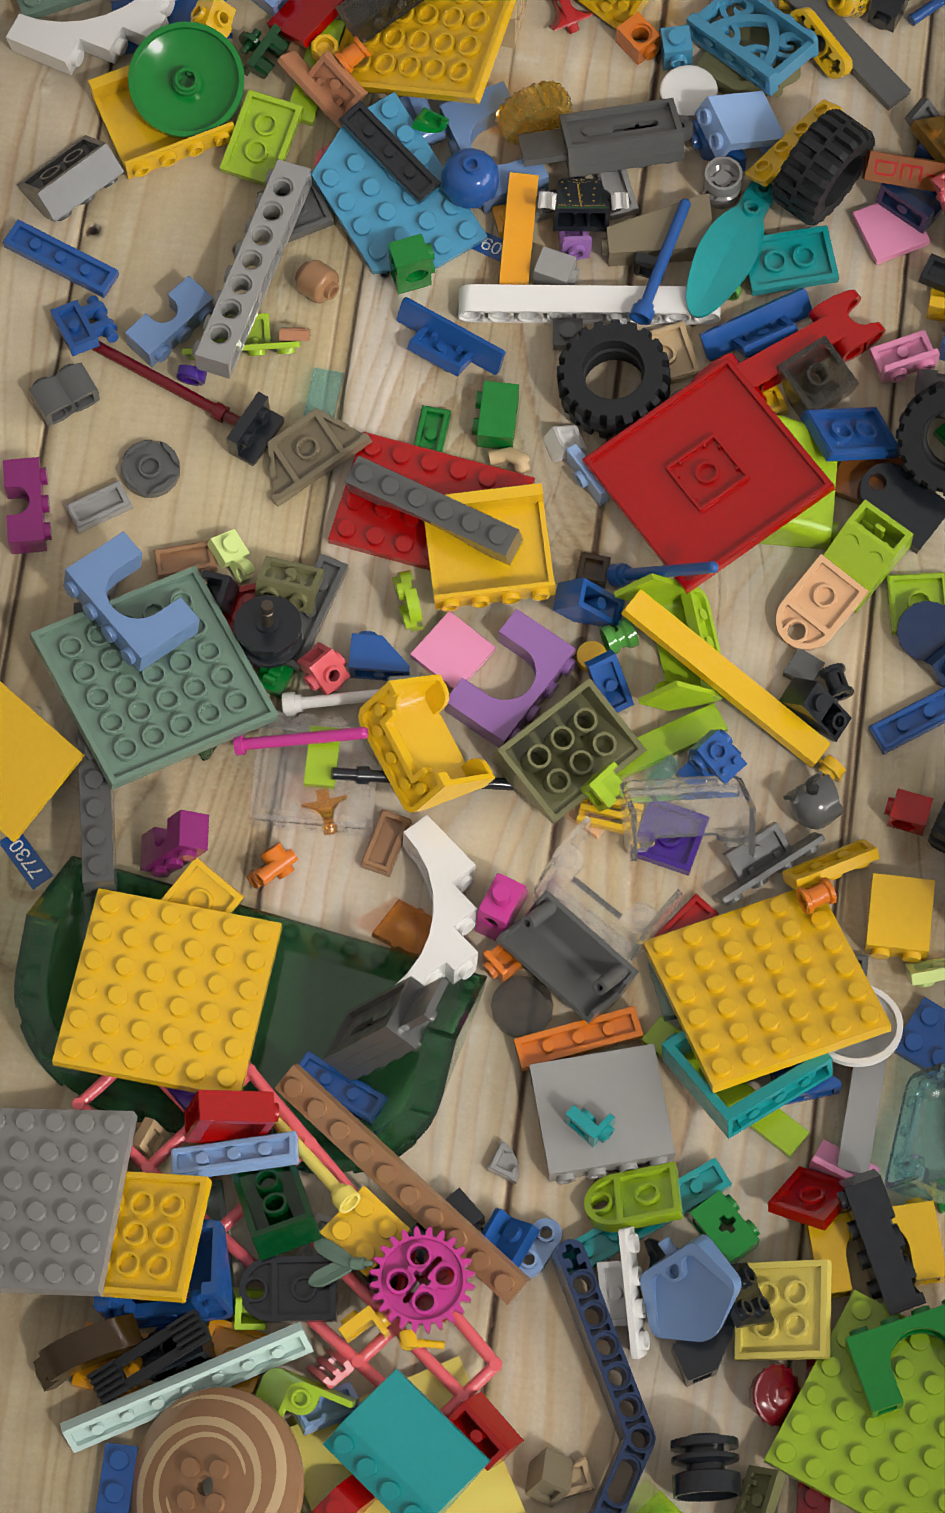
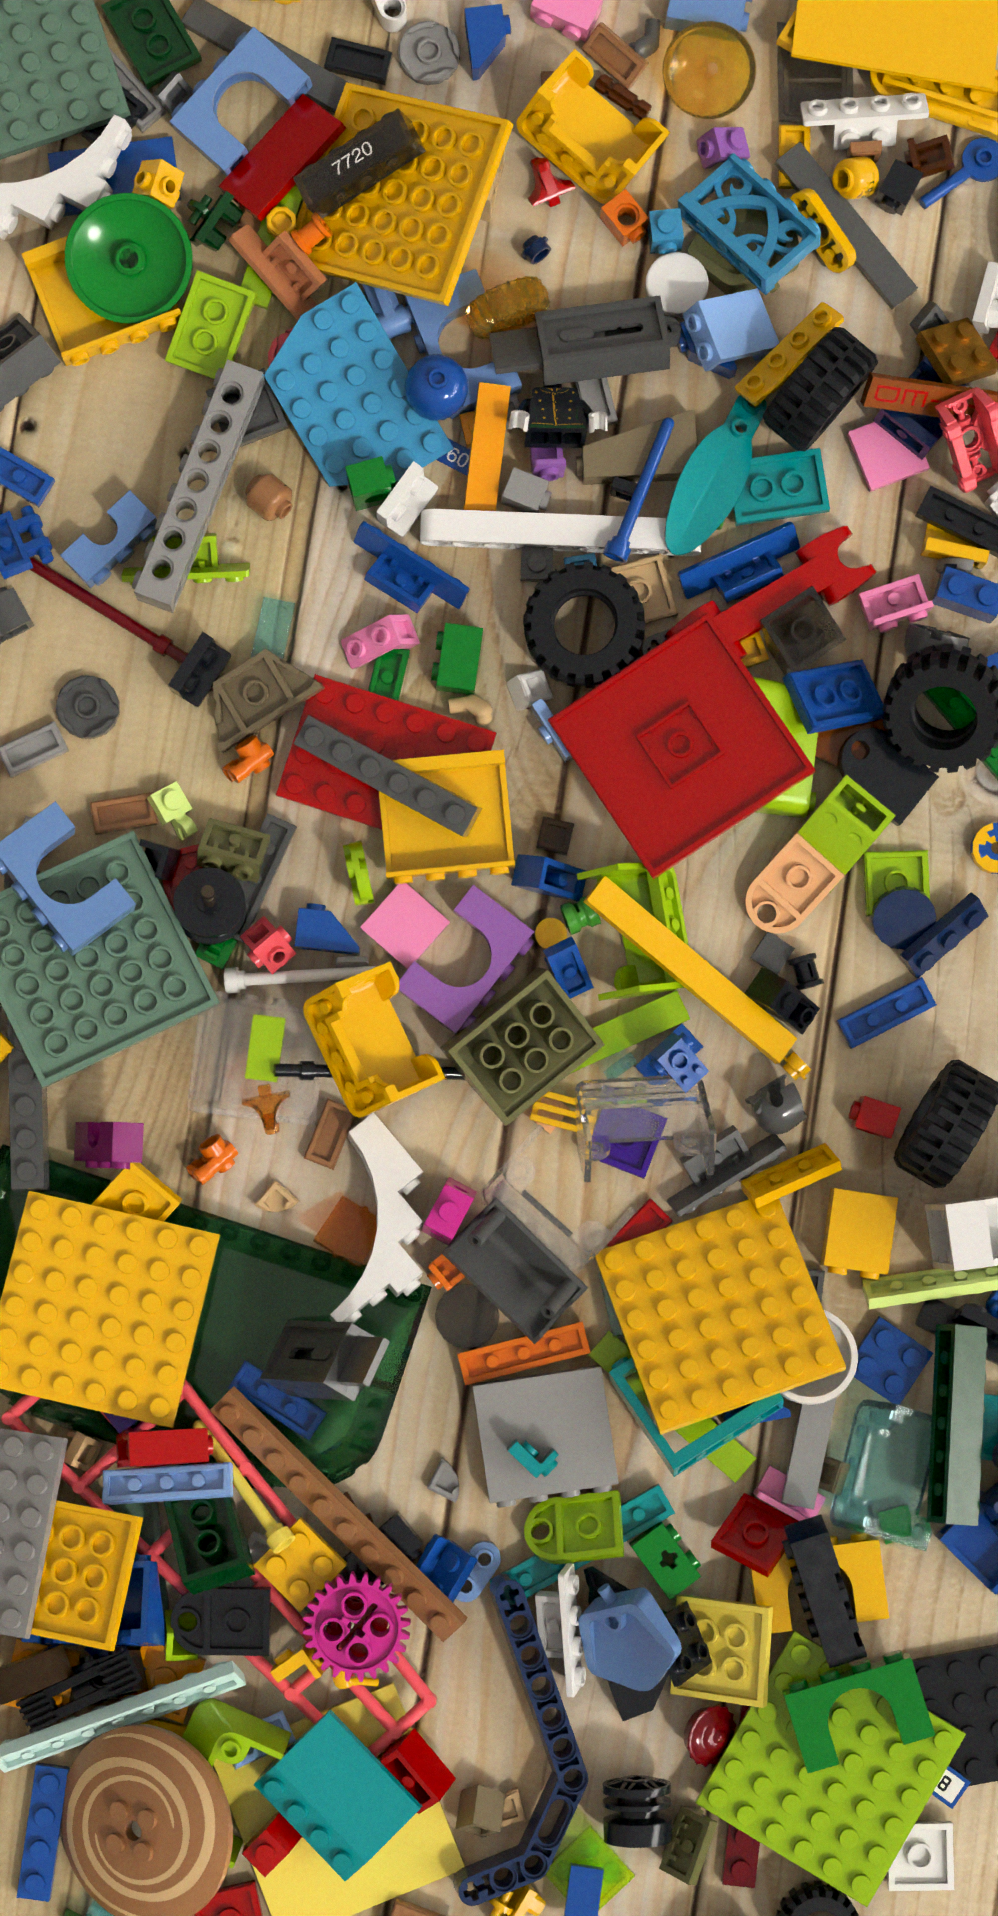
camera: 10 degrees left, 15 degrees up
dark purple tile [176,365,207,386] -> none
dark pink bar [233,727,369,756] -> none
nougat tile [279,327,311,341] -> none
coral tile [306,1347,354,1389] -> none
sand green piece [308,1238,374,1287] -> none
black tile [338,100,441,205] -> none
green tile [412,107,450,133] -> none
lime panel [580,761,626,812] -> none
blue piece [607,561,719,588] -> none
light grey wheel [703,156,743,209] -> none
orange bush [796,877,837,915] -> none
none -> orange plate [222,735,274,783]
none -> tan tile [254,1180,299,1212]
none -> bright pink bracket [341,614,420,669]
none -> white bracket [376,461,438,538]
none -> dark blue plate [522,235,551,265]
none -> dark tan tile [818,1455,851,1496]

